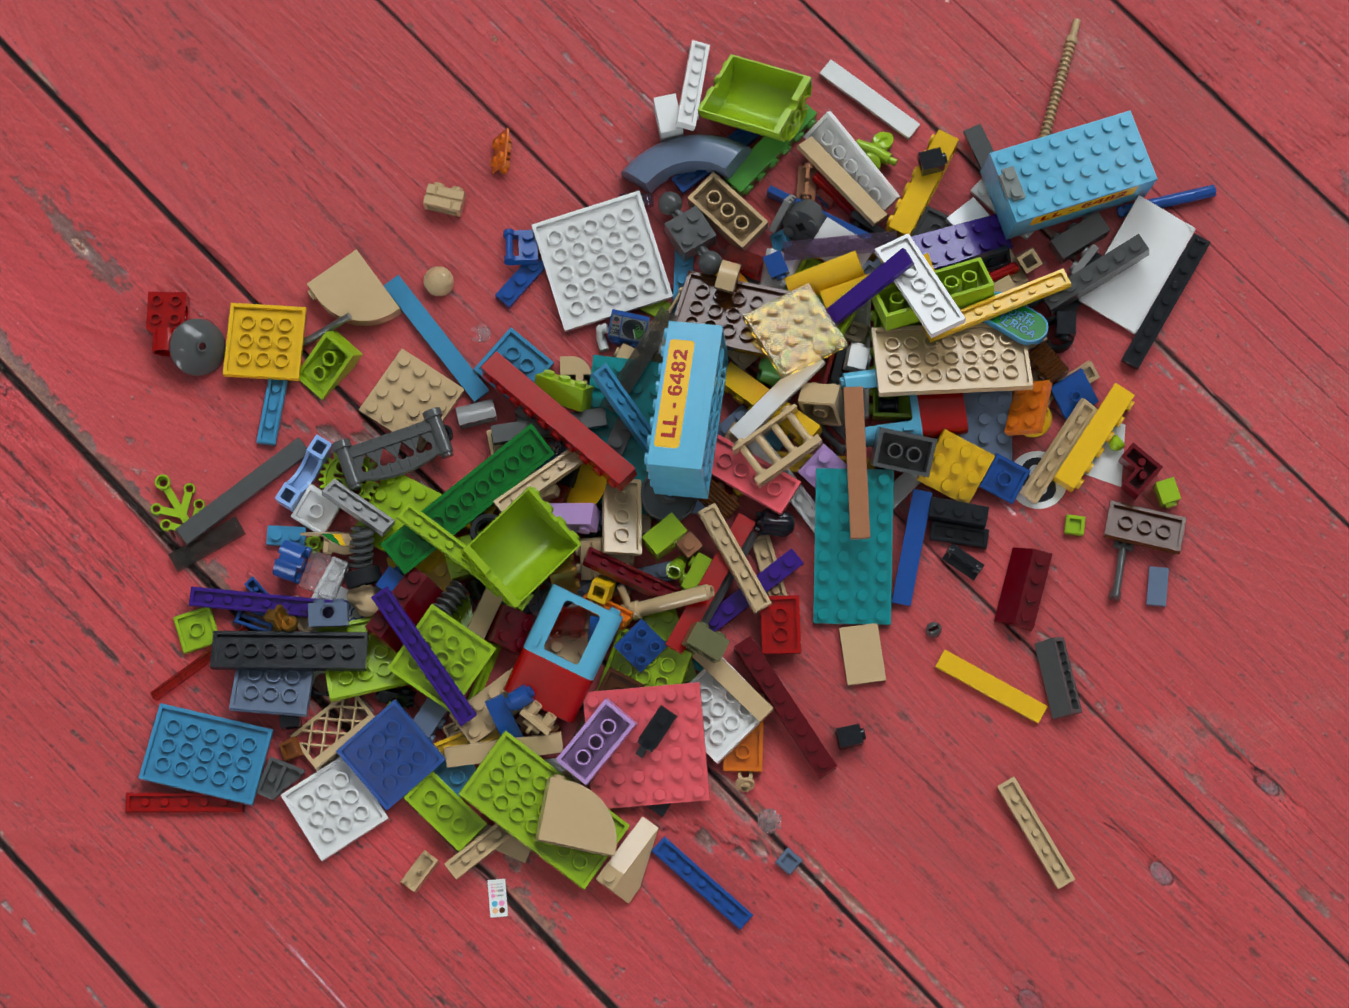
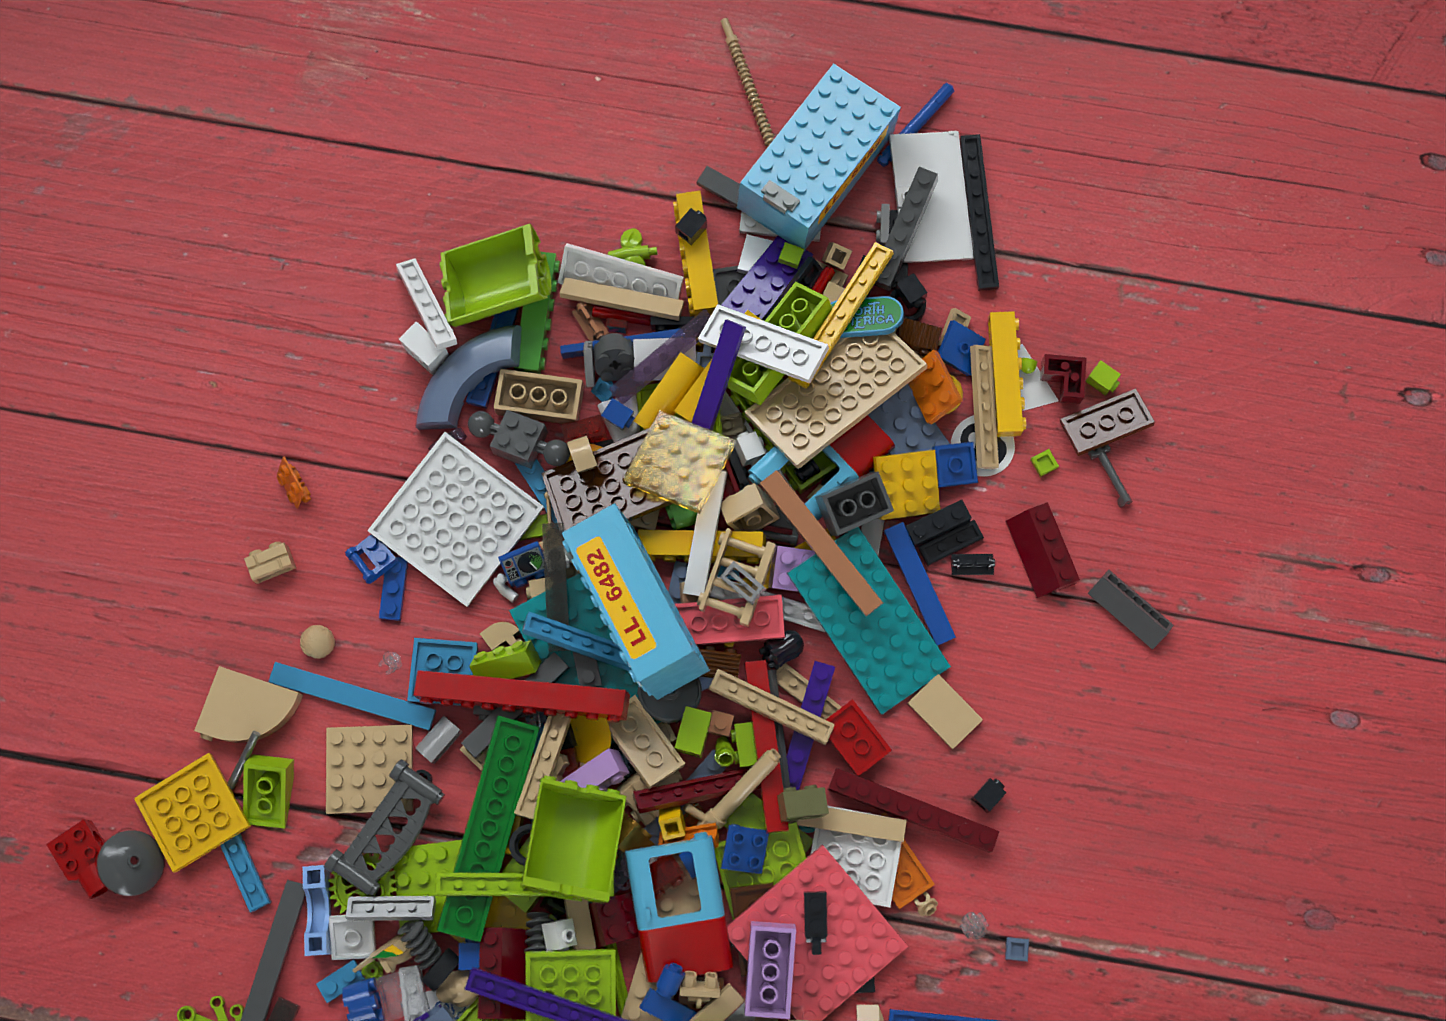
camera: 35 degrees left, 0 degrees up
white tile [819,59,920,140] -> none
dark grey hinge [926,622,942,638] -> none
yellow tile [935,650,1048,724] -> none
tan plate [997,777,1075,890] -> none
dark grey brick [1049,212,1110,264] -> none
sand blue tile [1146,566,1169,607] -> none
none -> white brick [542,918,577,951]
none -> light grey tile [720,561,766,605]
none -> lime tile [778,242,804,269]

